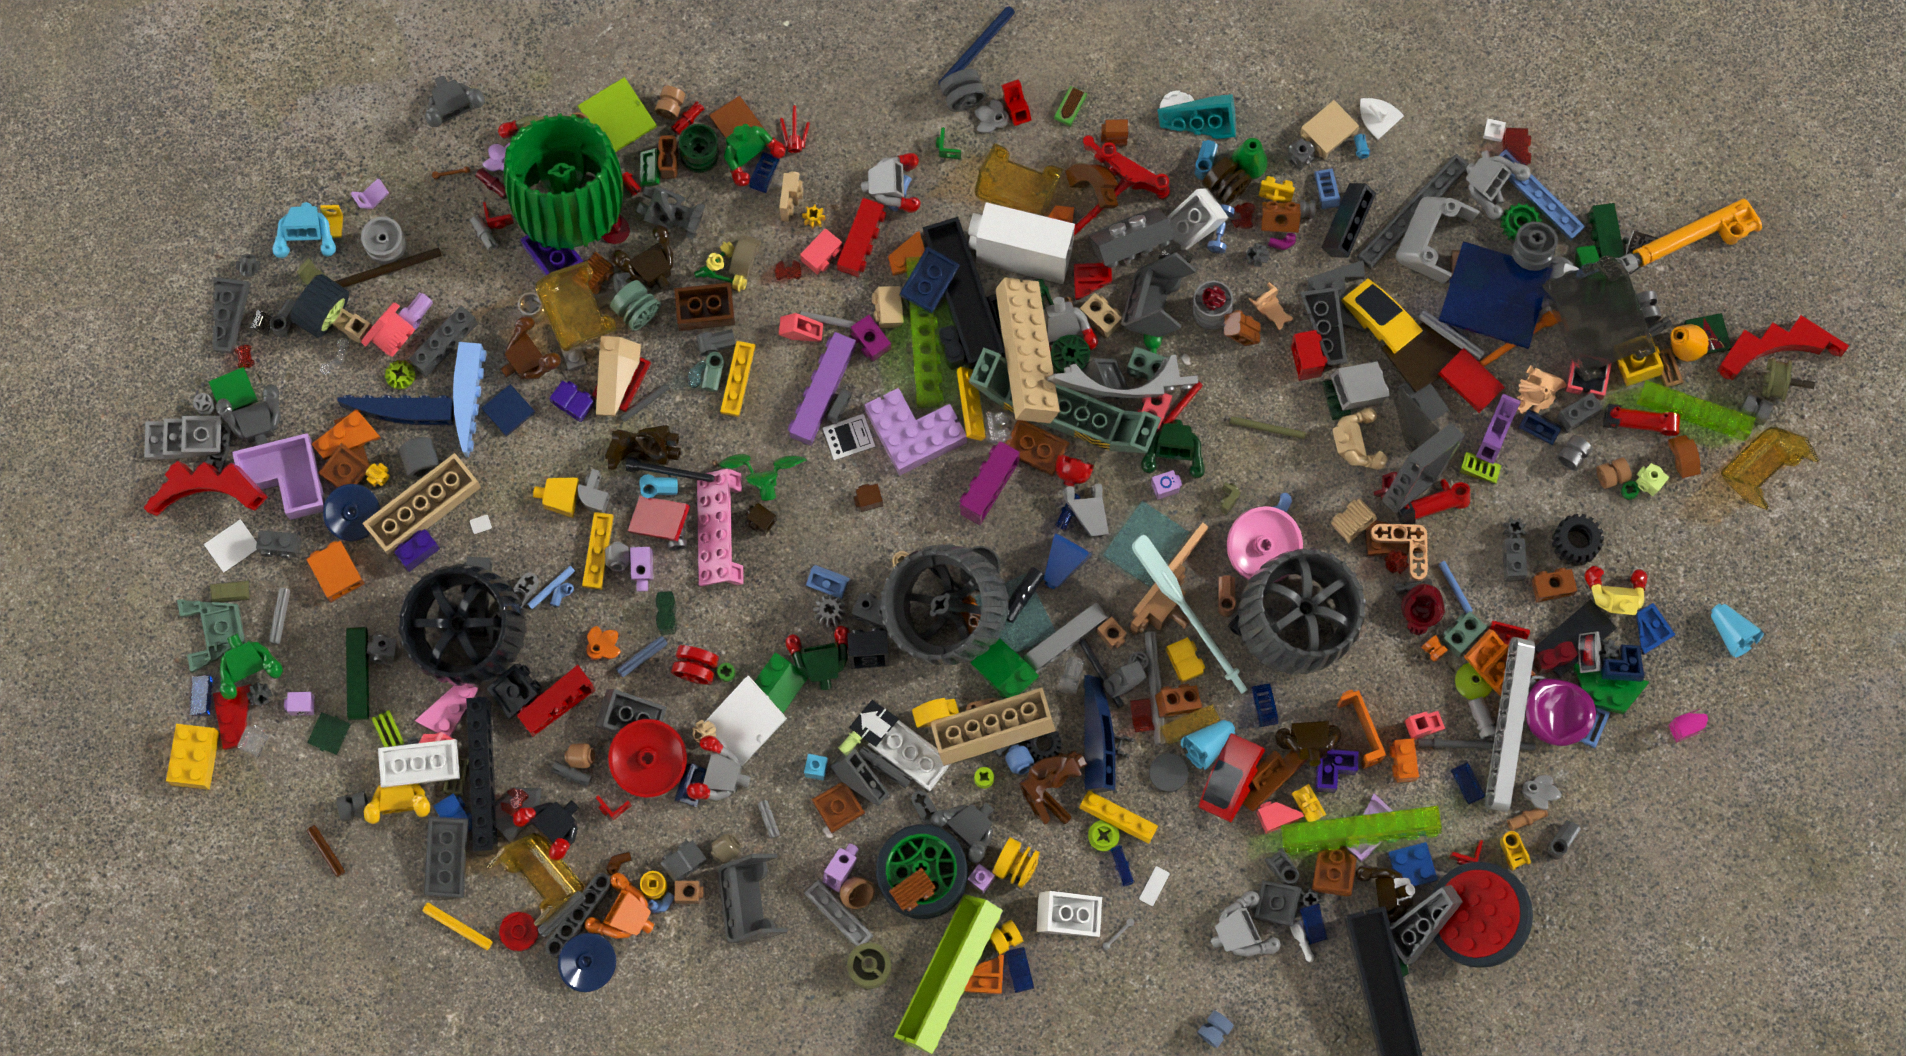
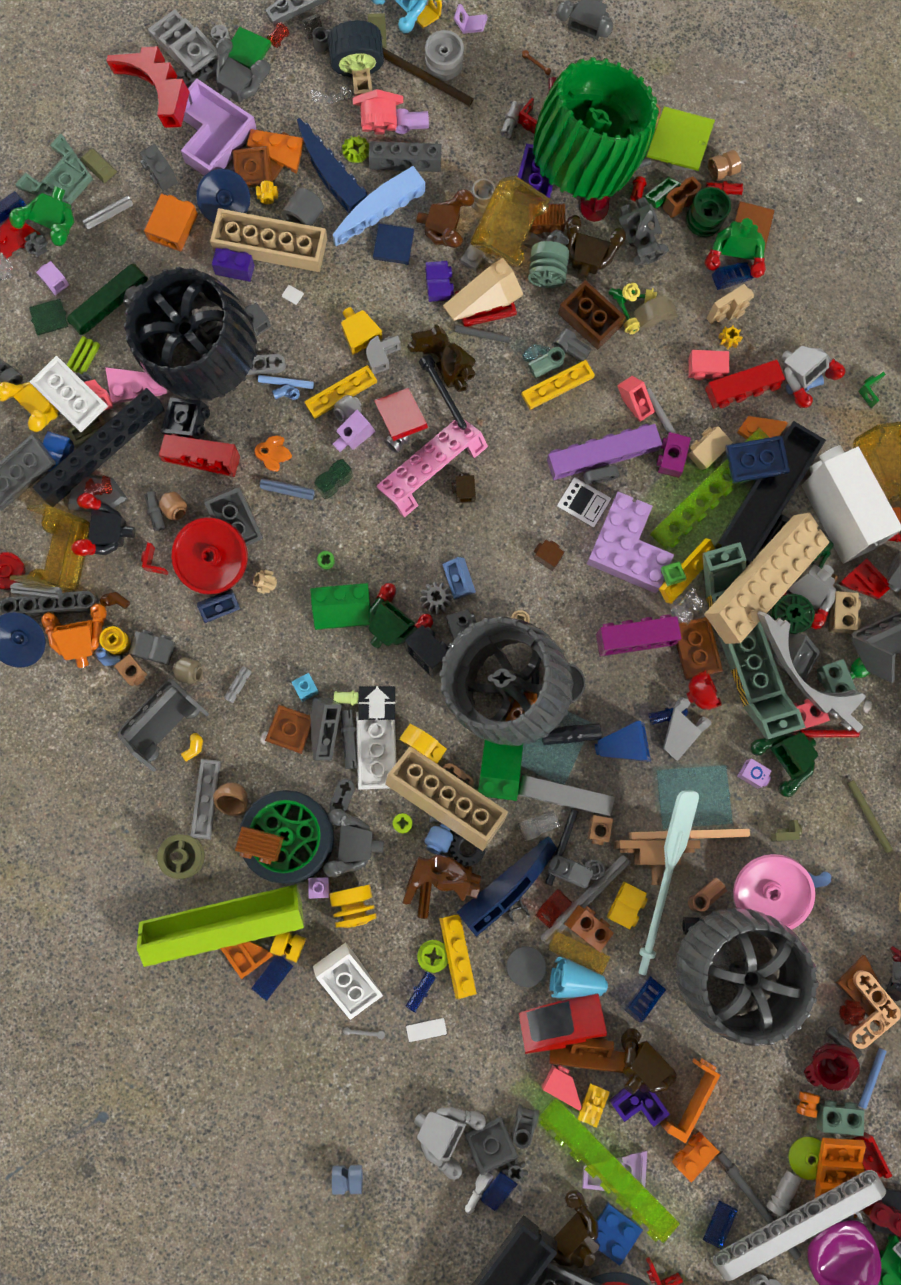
camera: 45 degrees right, 5 degrees up
white sticker [204,519,257,573] -> none
medium azure piece [639,474,678,498] -> none
red wheel [671,645,719,685] -> none
light grey torso [686,735,751,801] -> none
white piece [704,676,787,766] -> none
green plant [718,454,807,501] -> none
clear red piece [775,260,802,280] -> none
red plant [780,105,810,153] -> none
lavender torso [822,843,859,893] -> none
black brick [939,325,965,370] -> none
dark orange tile [1312,839,1357,897] -> none
tan brick [1331,498,1377,544] -> none
coral brick [1404,711,1445,740] -> none
none -> yellow arm [181,733,203,762]
none -> bright green tile [660,562,687,586]

